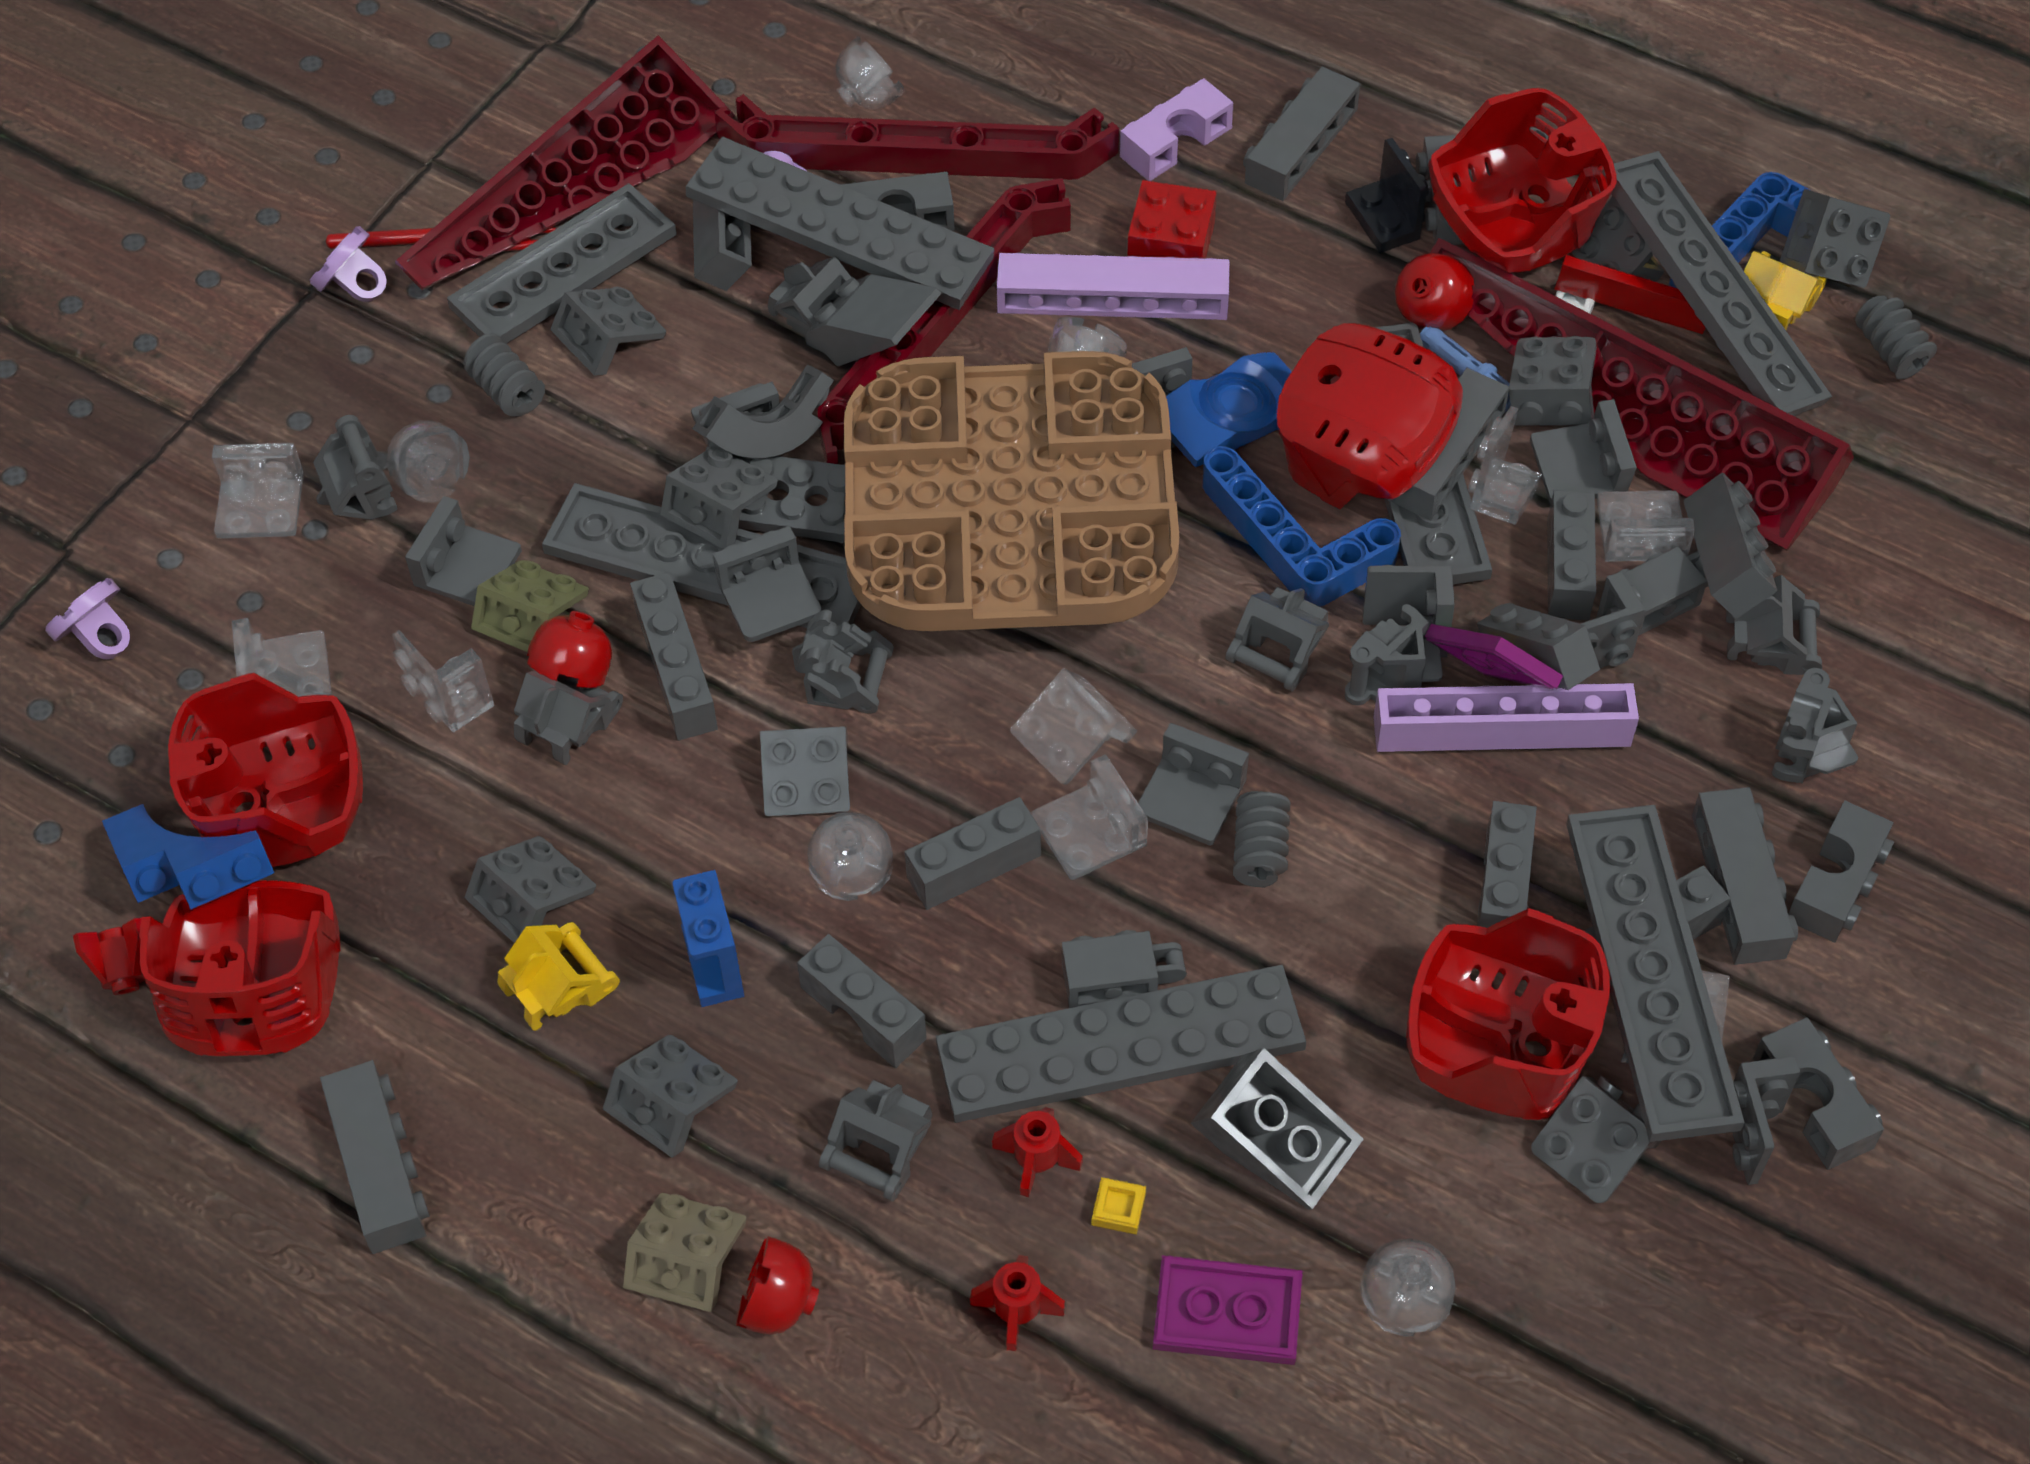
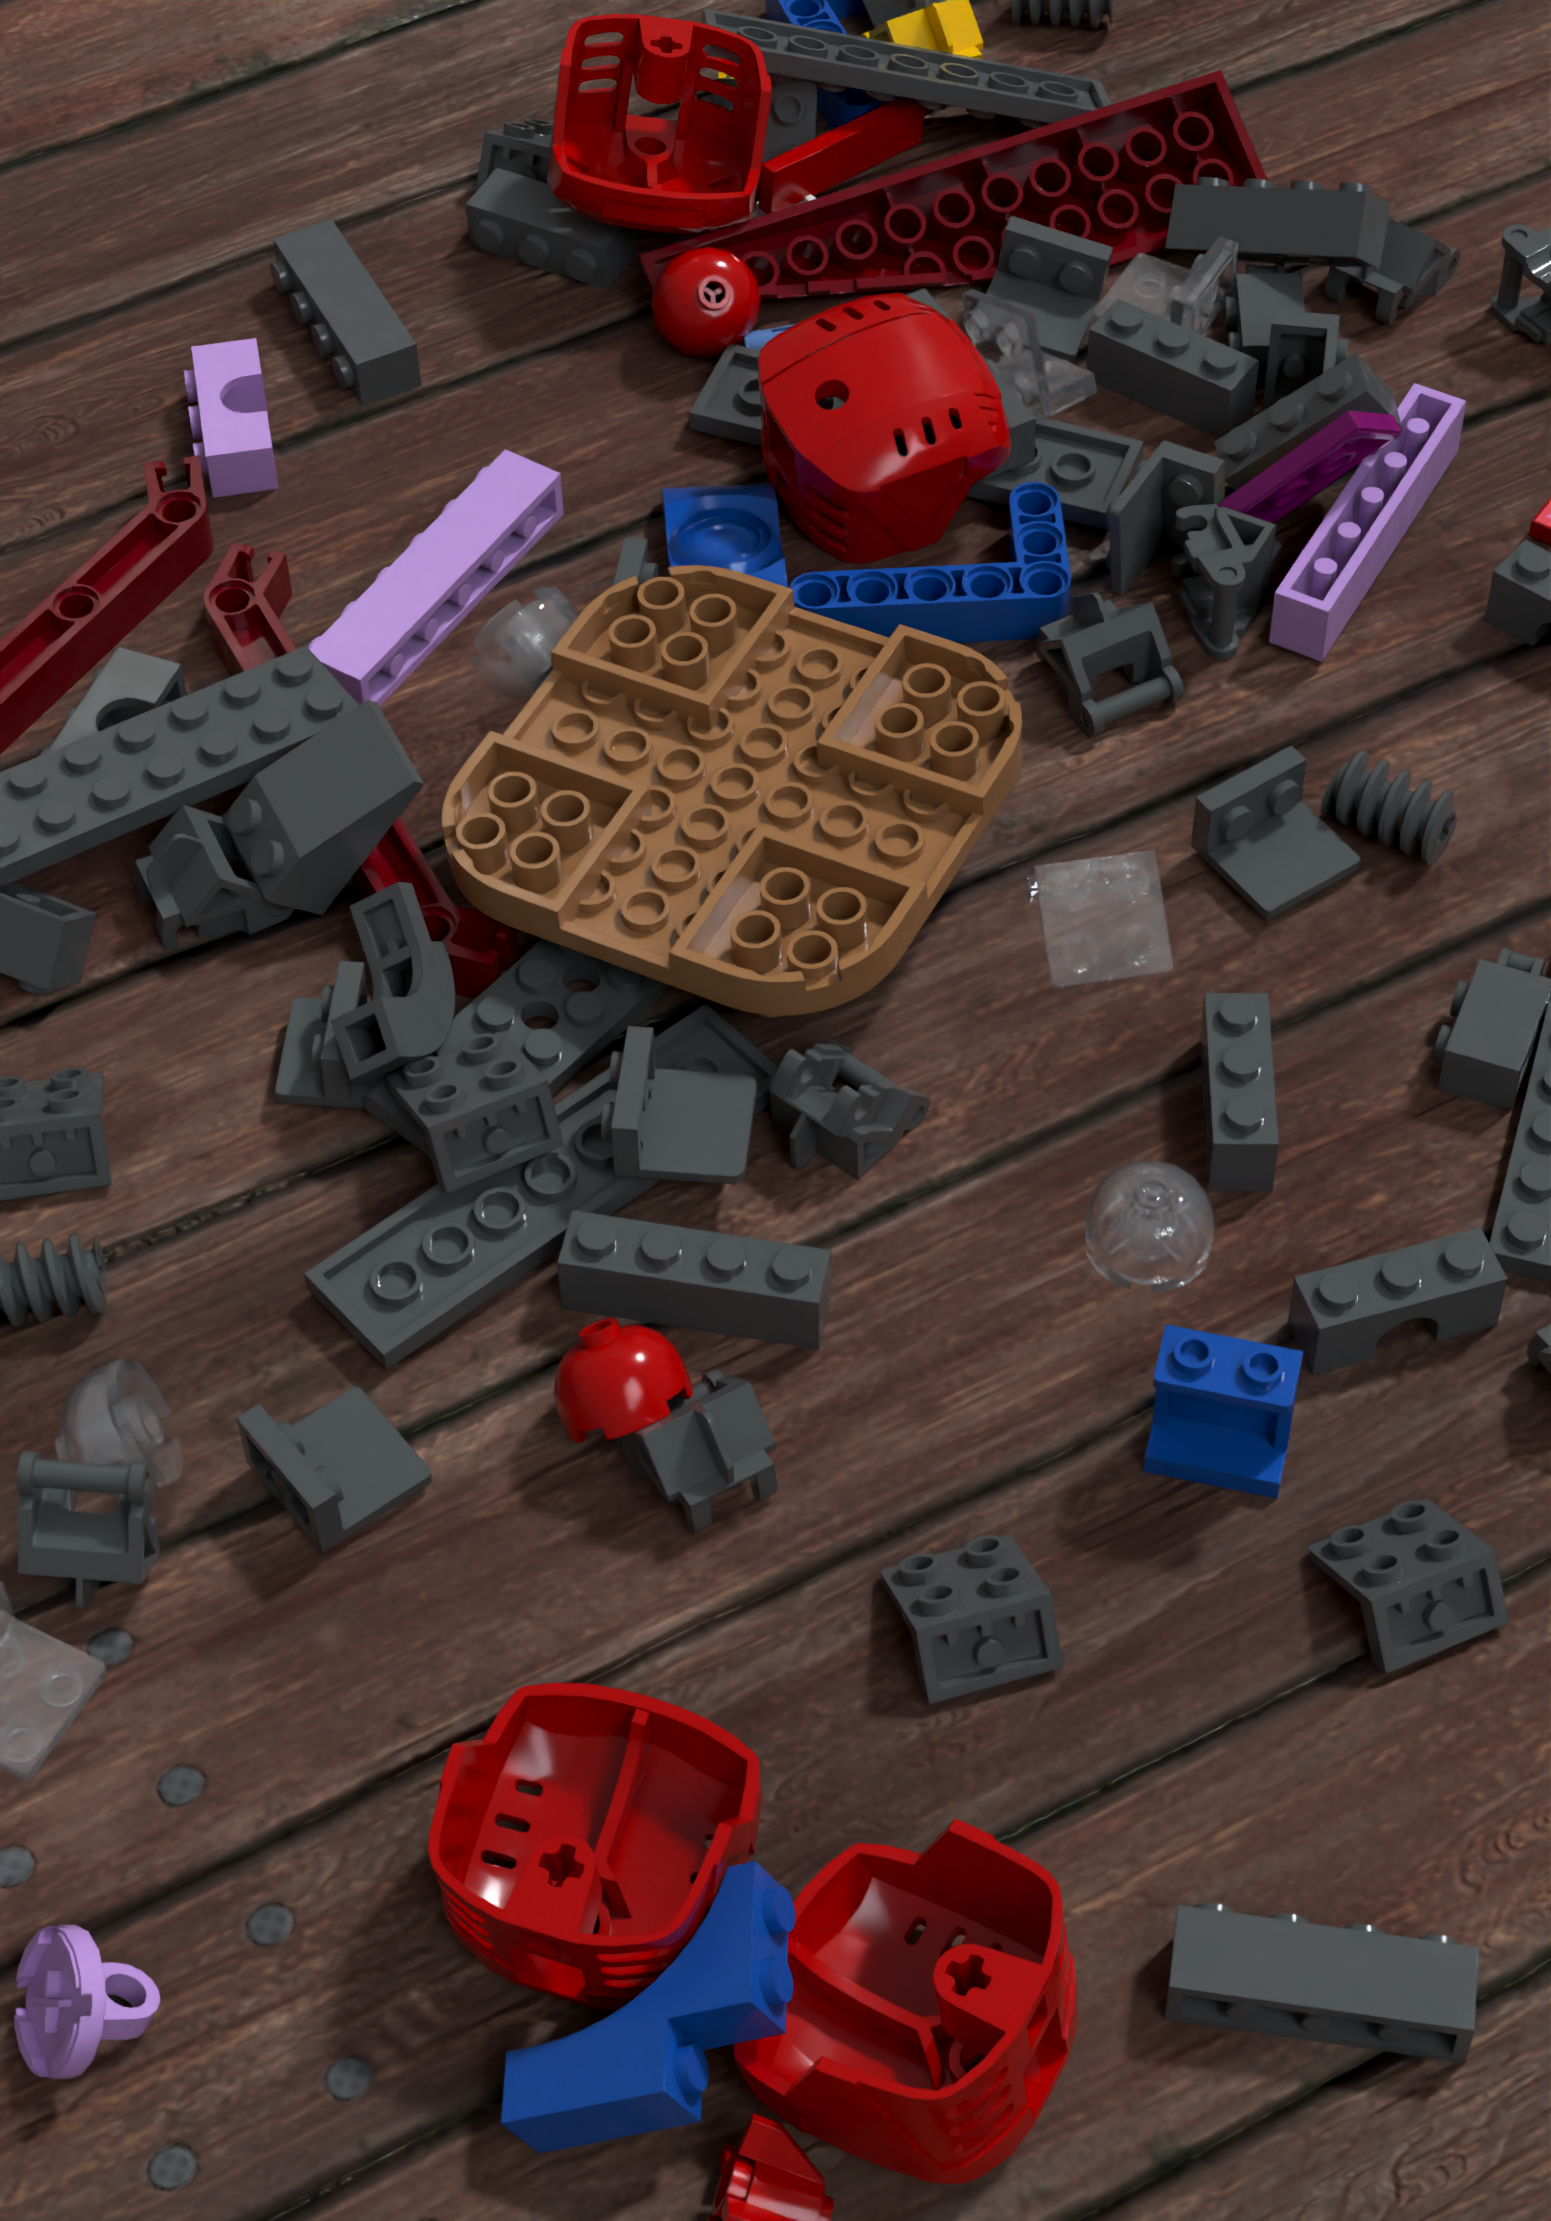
camera: 60 degrees left, 5 degrees down
clear bracket [232,618,332,697] -> none
clear bracket [392,630,495,733] -> none
olive bracket [471,560,589,652] -> none
yellow piece [498,922,620,1031] -> none
dark grey bracket [760,726,850,816] -> none
clear bracket [1032,754,1148,880] -> none
red brick [1127,180,1217,259] -> none
black bracket [1345,138,1429,253] -> none
dark grey bracket [1509,336,1597,426] -> none

